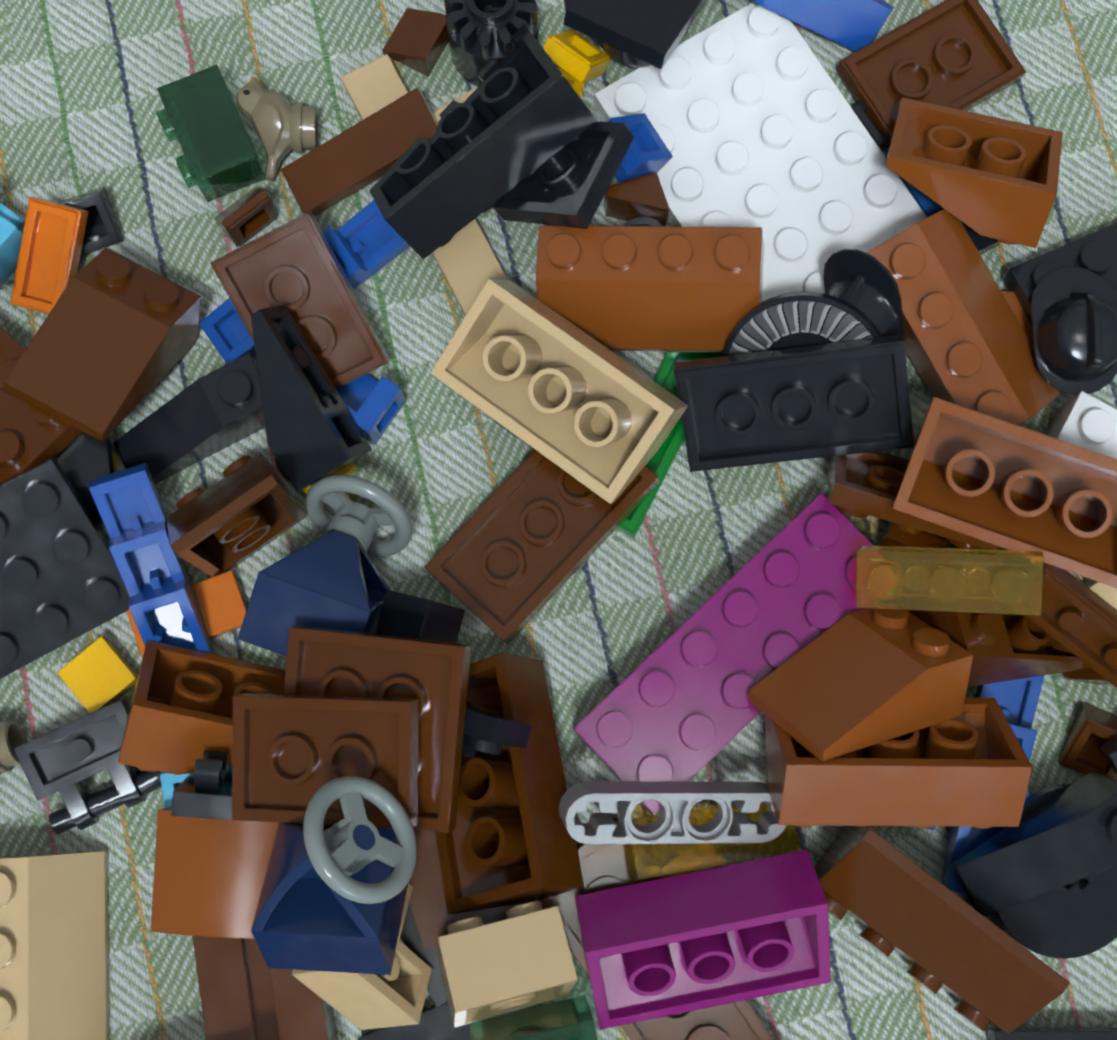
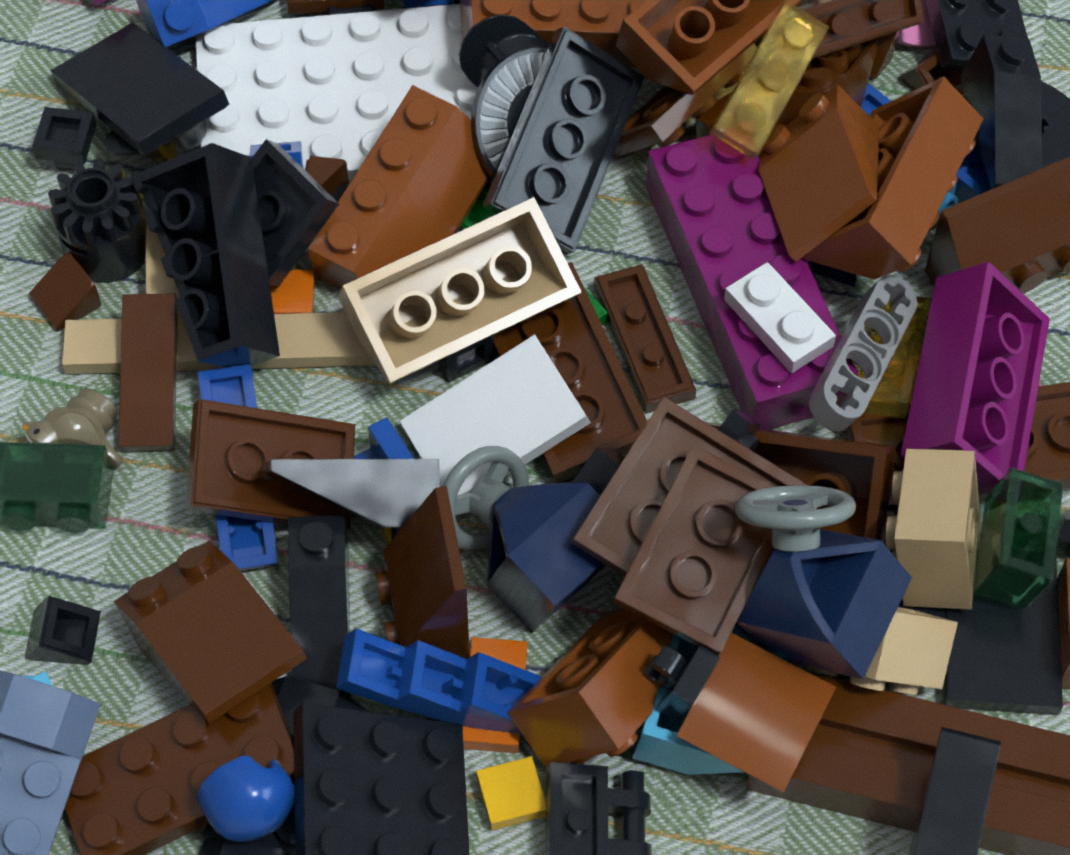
camera: 65 degrees left, 20 degrees down
orange tile [10,197,89,314] -> none
reddish brown slope [215,187,279,247] -> none
none -> orange tile [270,269,316,314]
none -> white tile [400,334,591,495]
none -> reddish brown tile [594,264,696,413]
none -> white plate [724,262,836,374]

